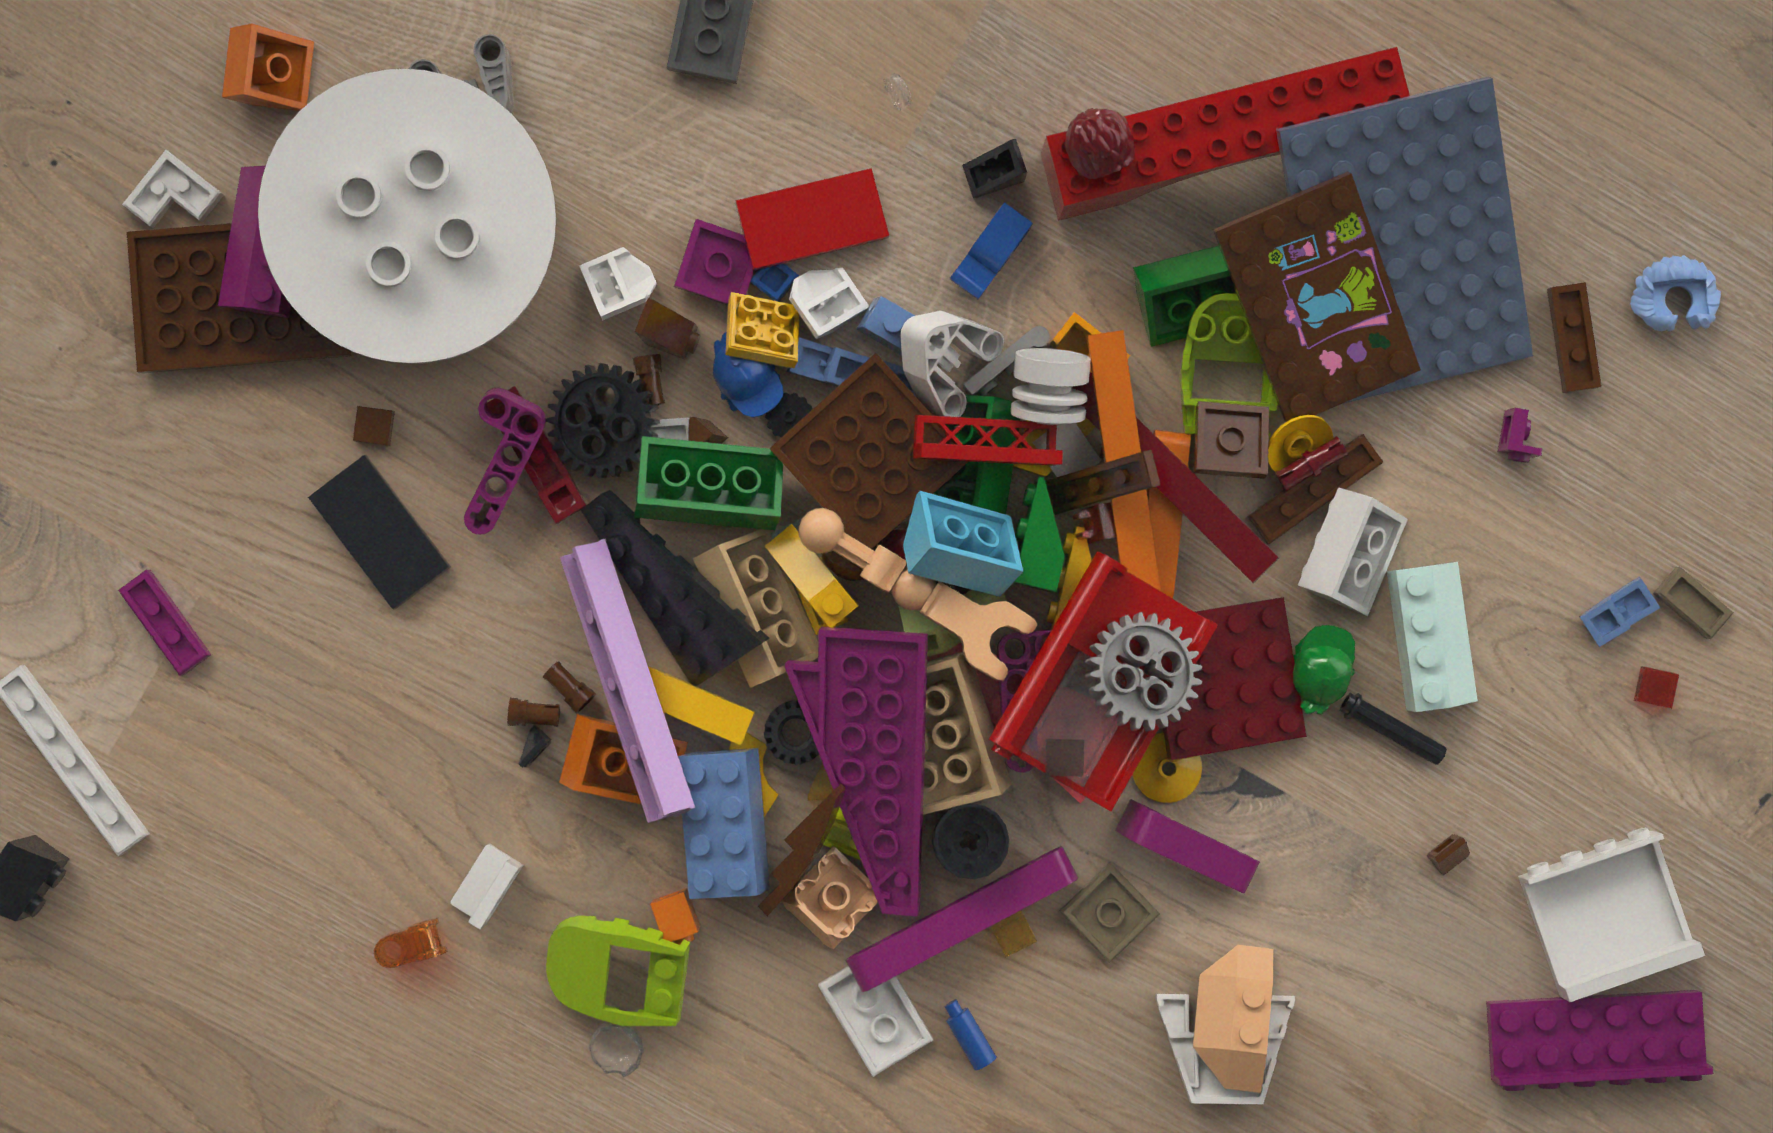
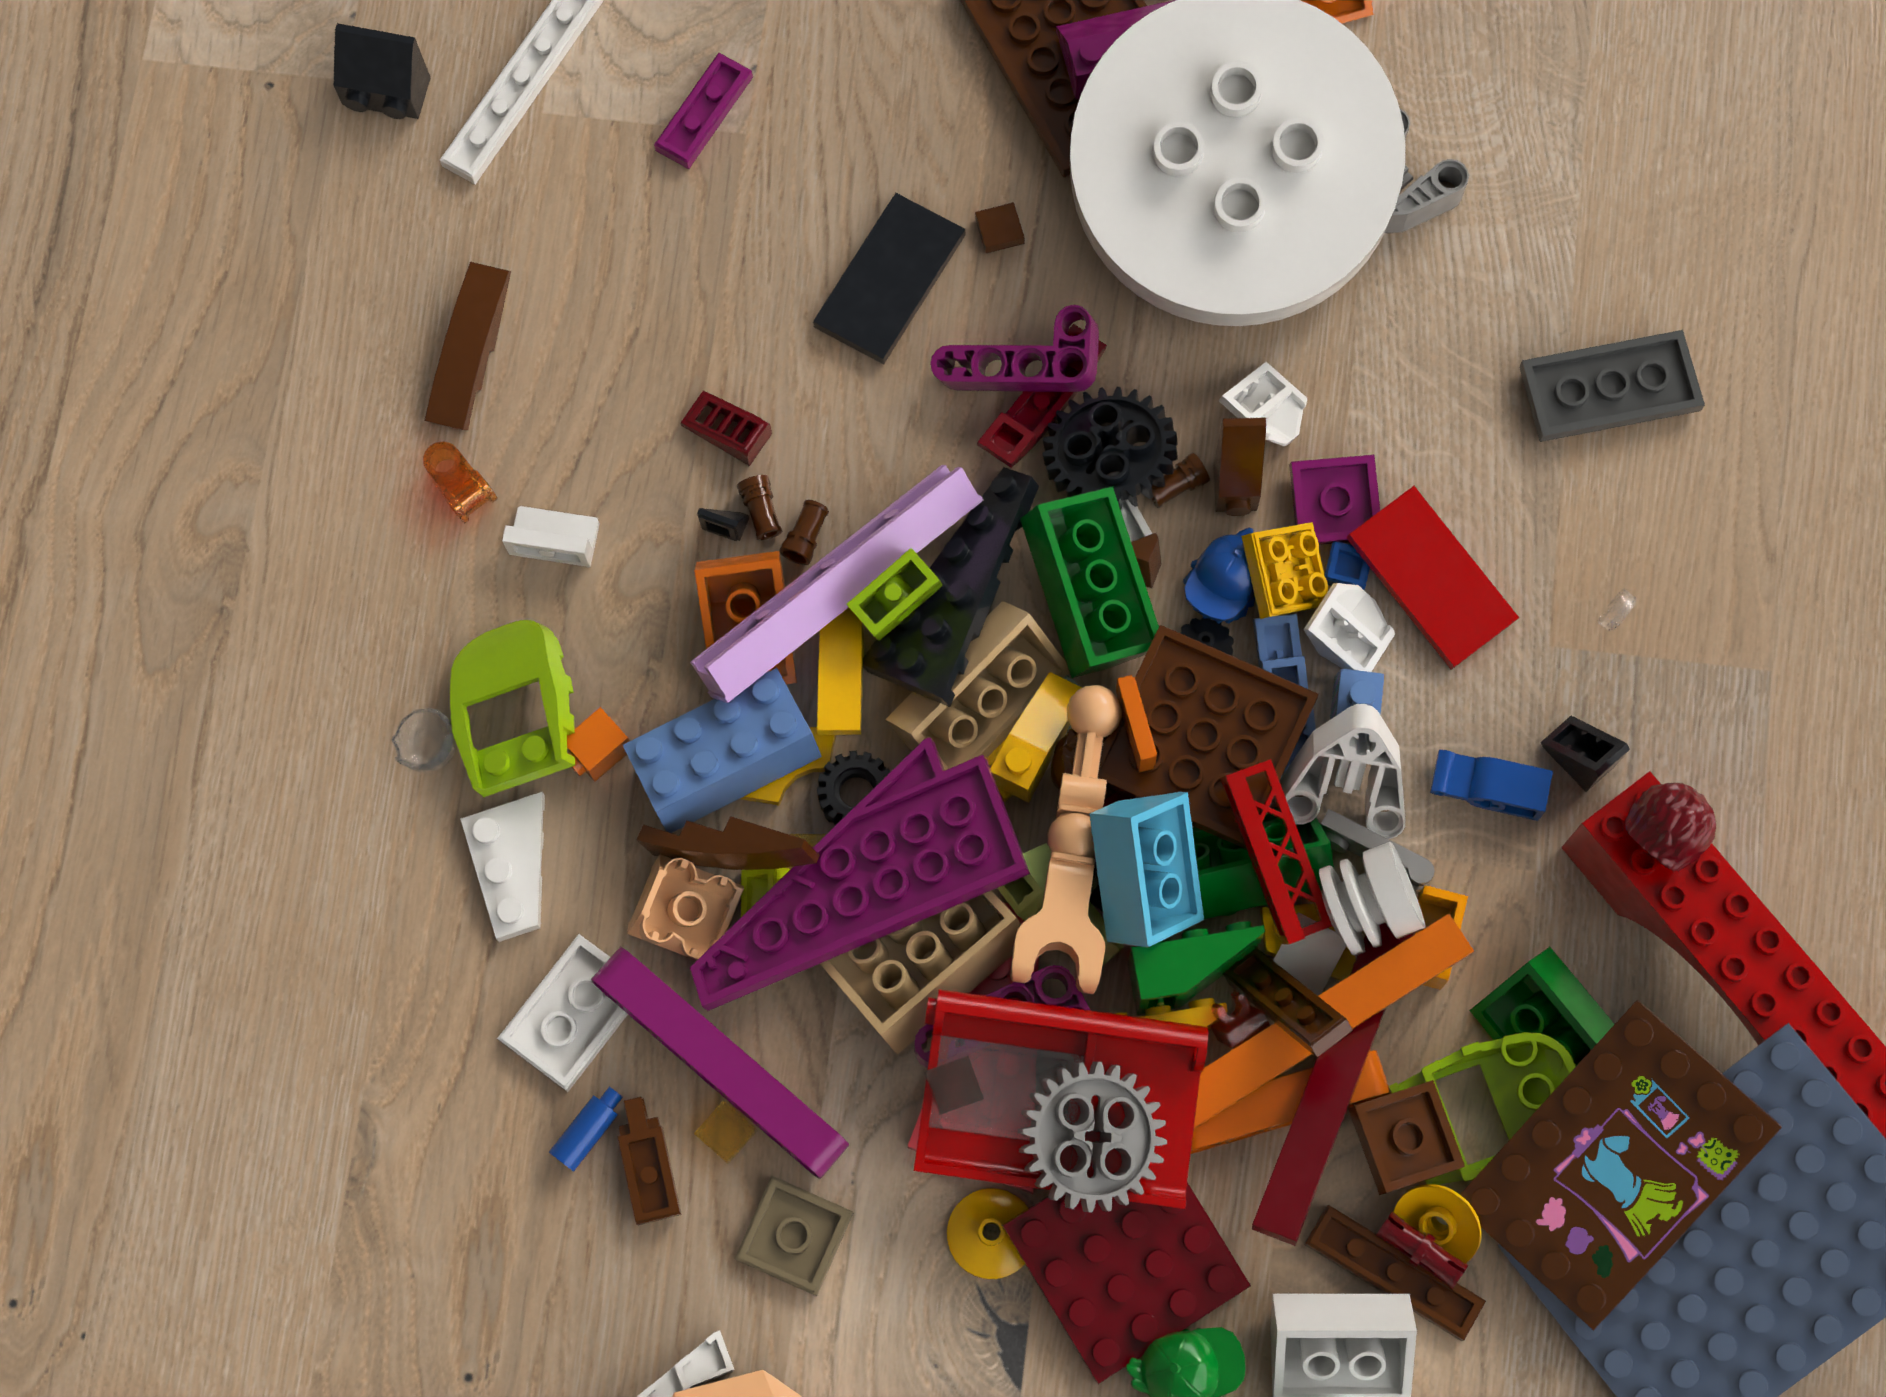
camera: 70 degrees right, 15 degrees down
black wheel [932,803,1010,880] -> none
magenta beam [1115,799,1260,894] -> none
none -> reddish brown slope [424,262,511,430]
none -> white wing [460,792,545,942]
none -> reddish brown hinge [617,1097,682,1226]
none -> dark red slope [681,390,772,466]
none -> lime brick [846,548,943,641]
none -> orange tile [1116,675,1157,772]

